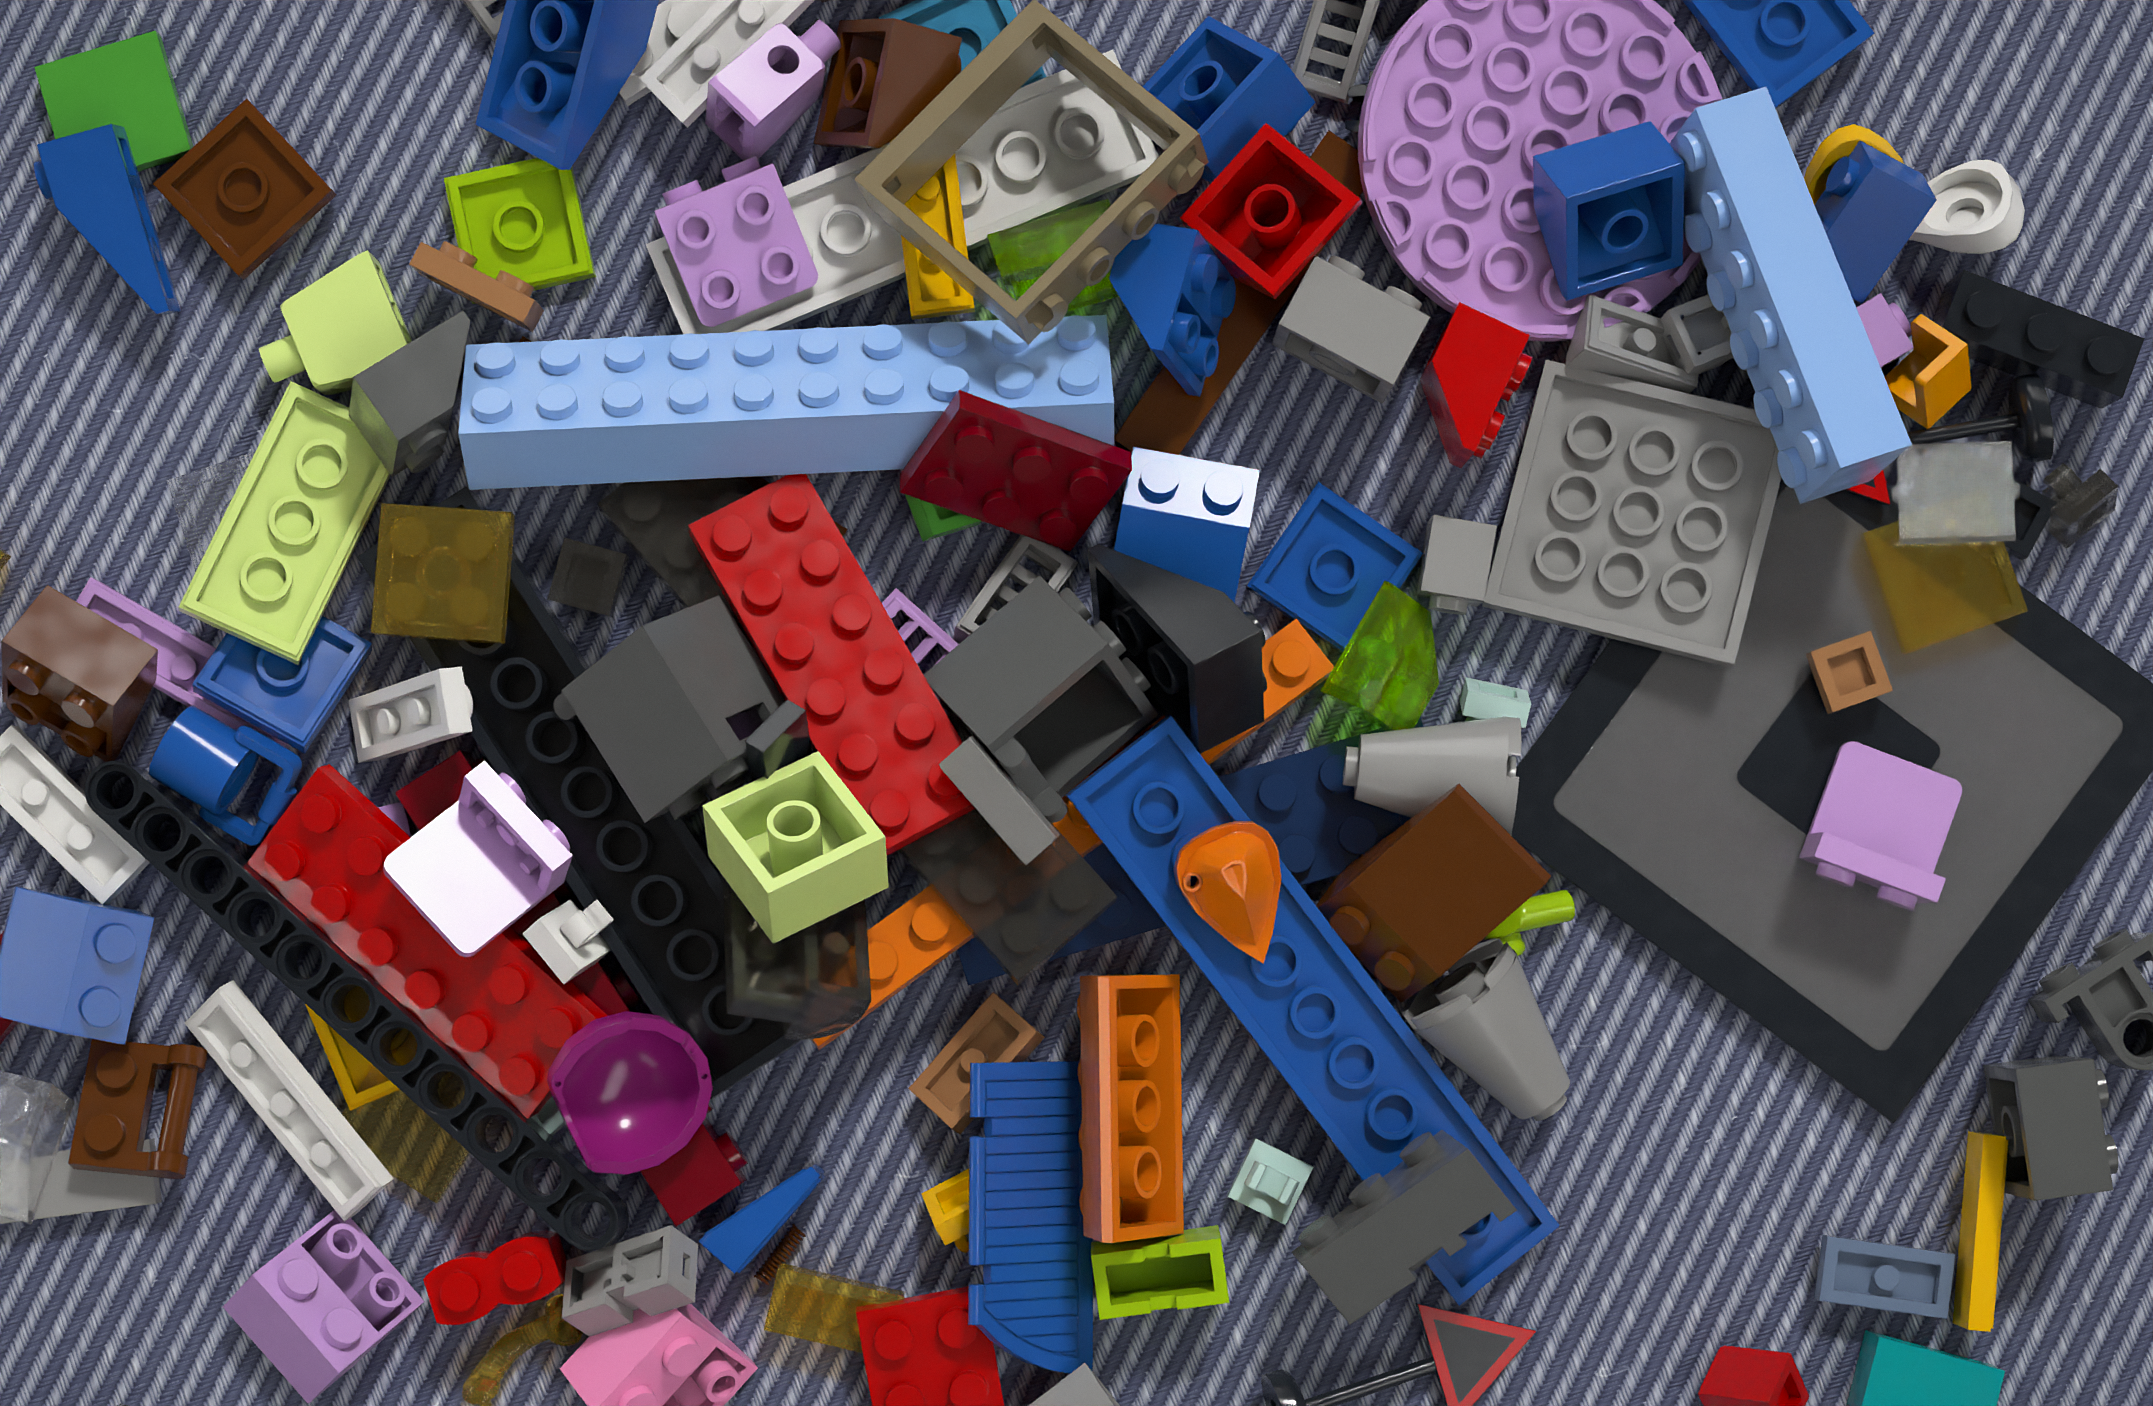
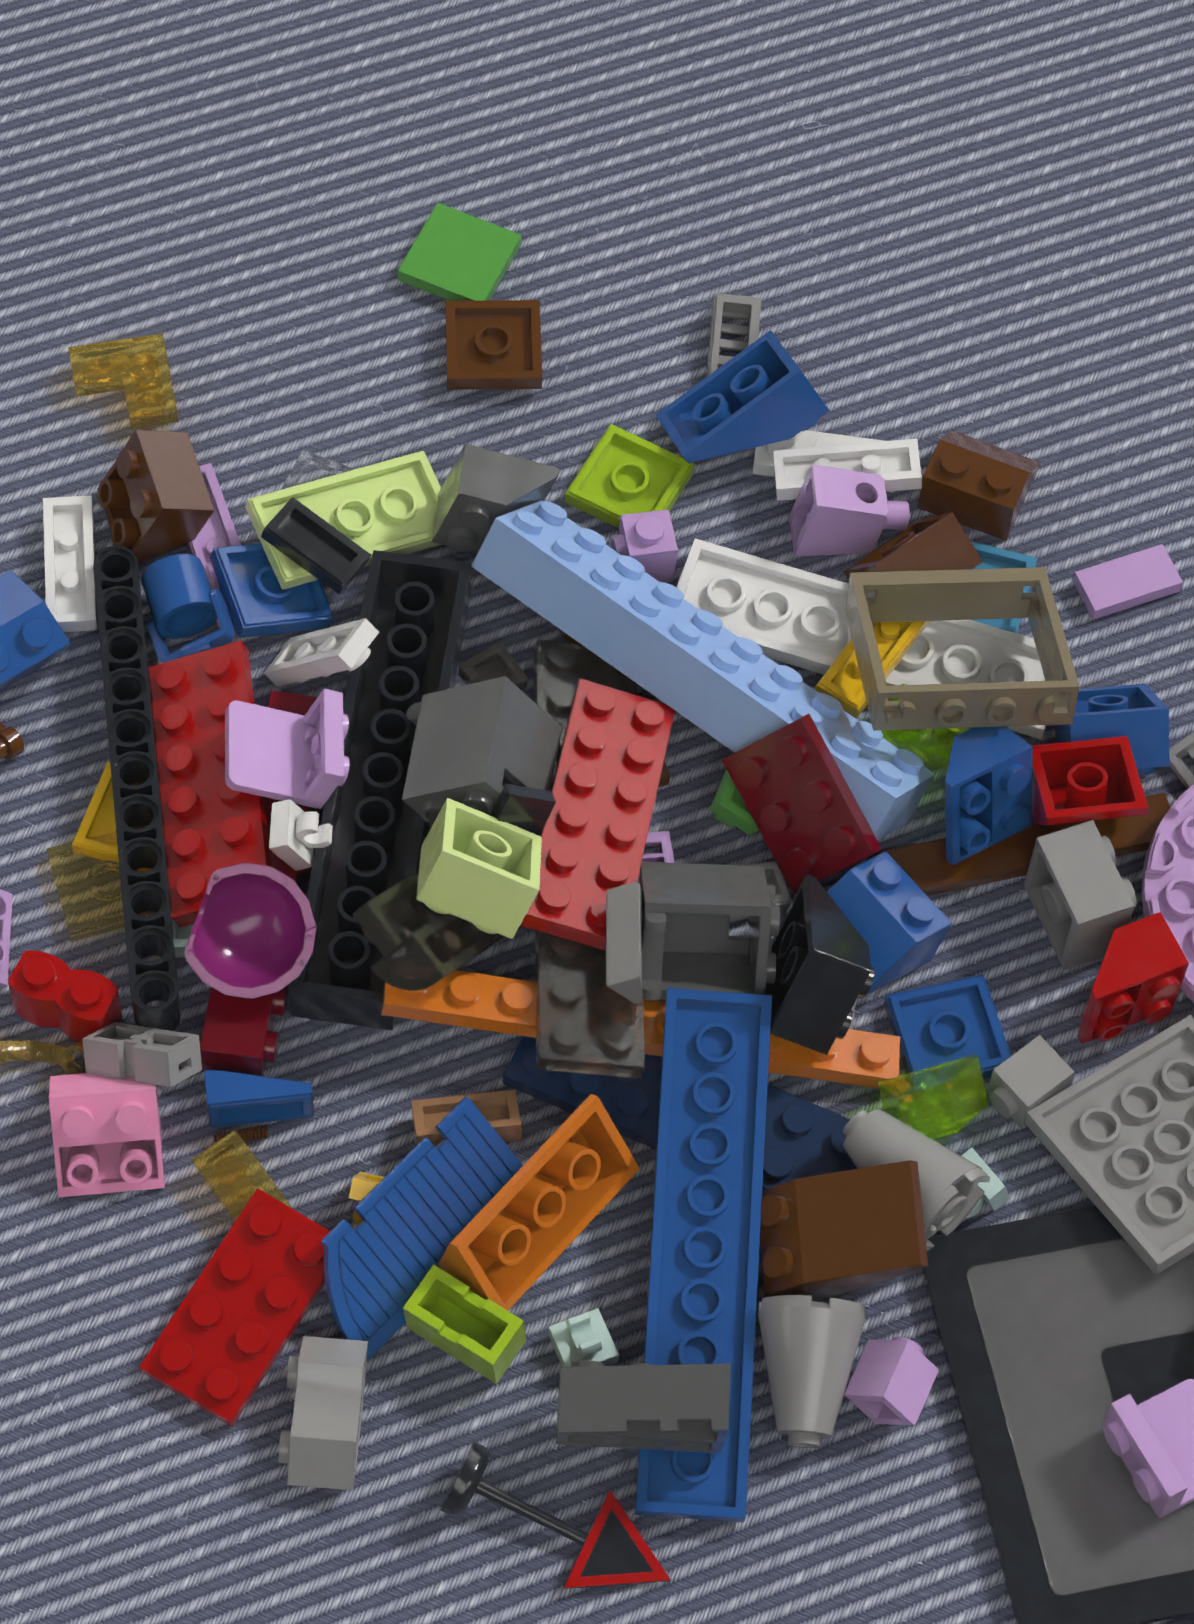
camera: 40 degrees right, 25 degrees down
blue slope [34,124,181,314] -> none
white tile [185,980,394,1222] -> none
yellowish green torso [259,250,412,395] -> none
clear yellow plate [371,503,515,644] -> none
medium nougat plate [409,241,544,333] -> none
lavender bracket [654,156,818,327] -> none
orange piece [1174,821,1282,964] -> none
lime arm [1484,890,1575,956] -> none
none -> black tile [261,497,371,595]
none -> lavender brick [611,510,678,583]
none -> lavender brick [844,1337,939,1426]

